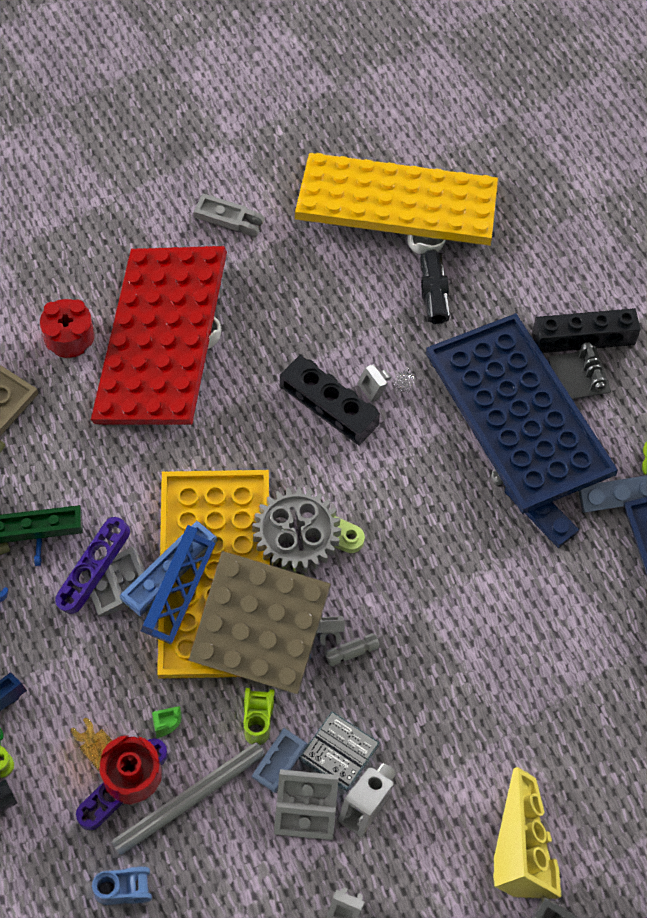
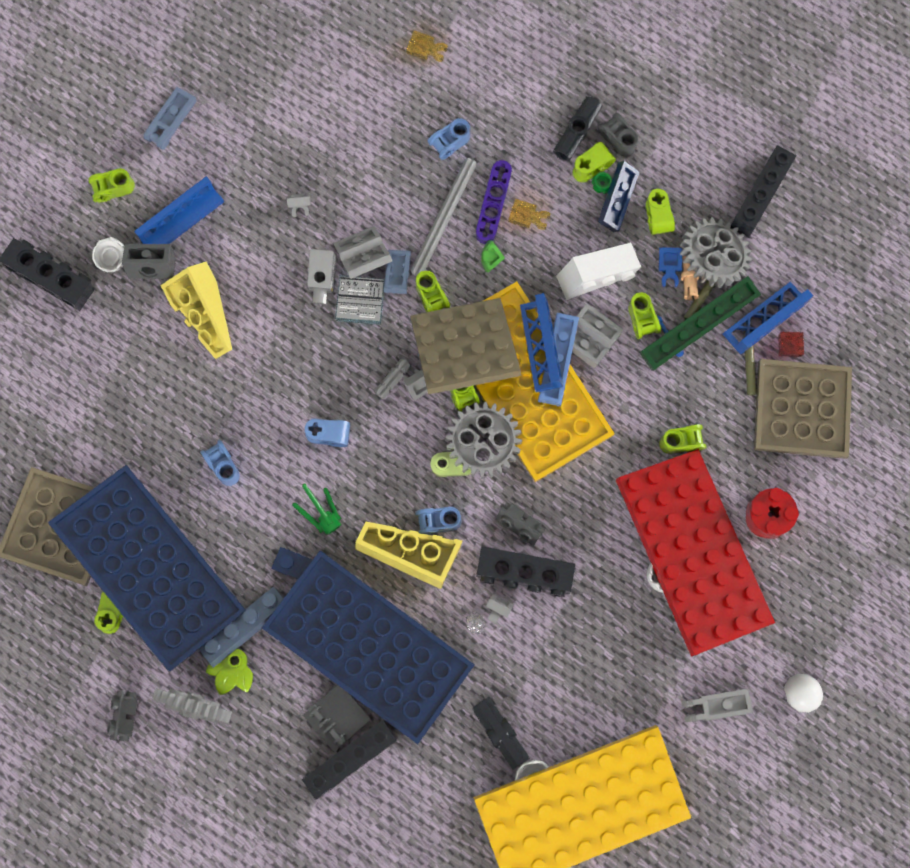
camera: 150 degrees right, 15 degrees up
dark purple beam [55,517,130,614] -> none
red brick [99,735,162,805] -> none
none -> medium blue piece [200,440,240,486]
none -> green plant [292,483,342,536]
none -> medium blue piece [305,419,350,447]
none -> light yellow wedge [355,522,463,589]
none -> medium blue piece [415,507,462,535]
none -> dark grey hinge [495,502,545,546]
none -> white wedge [556,243,641,300]
none -> lime piece [628,292,661,339]
none -> lime piece [659,424,707,454]
none -> white hair [784,674,823,713]

